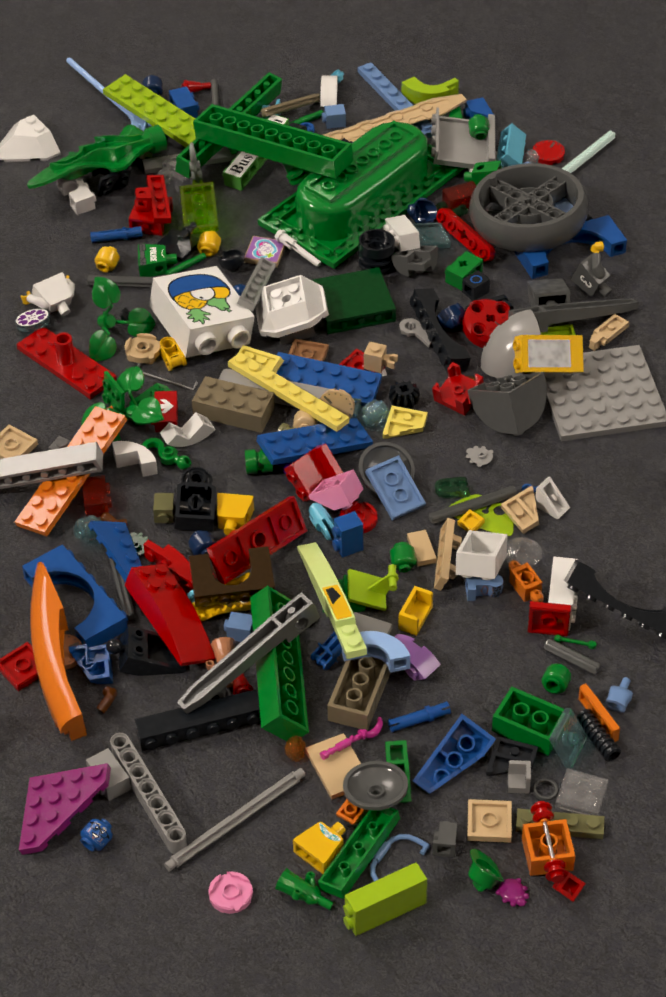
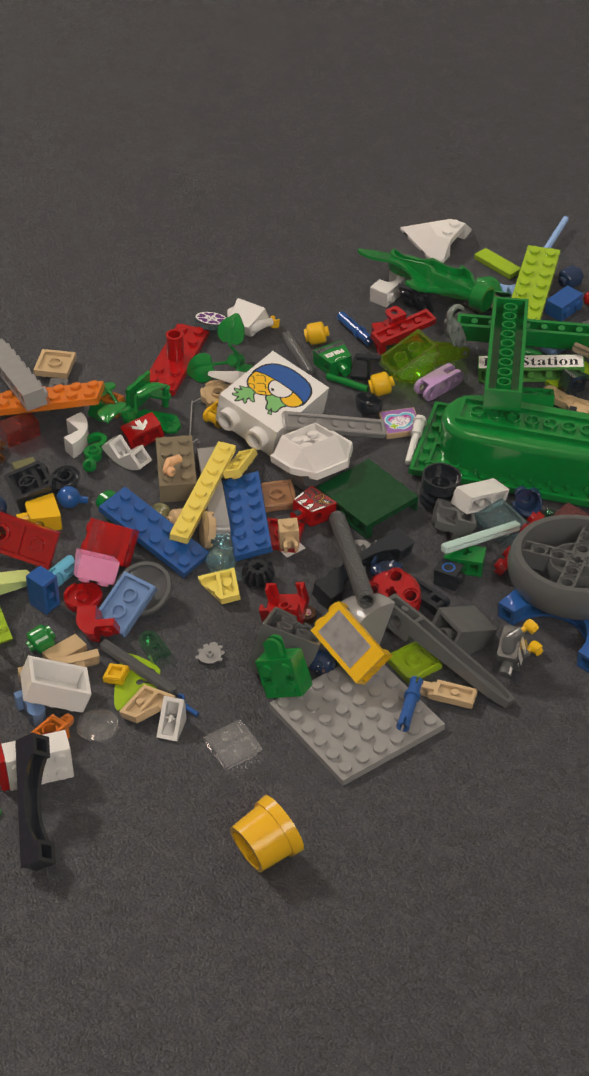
camera: 65 degrees right, 5 degrees down
none -> blue piece [56,486,88,509]
none -> red brick [76,605,120,643]
none -> light nougat arm [162,454,182,477]
none -> clear slope [203,720,263,771]
none -> white slope [208,371,246,384]
none -> green brick [255,634,313,699]
none -> red torso [290,486,337,526]
none -> dark grey piece [329,511,375,609]
none -> blue pin [396,676,423,732]
none -> lavender piece [413,363,464,401]
none -> light aqua axle [441,520,521,554]
none -> lime tile [474,248,521,279]

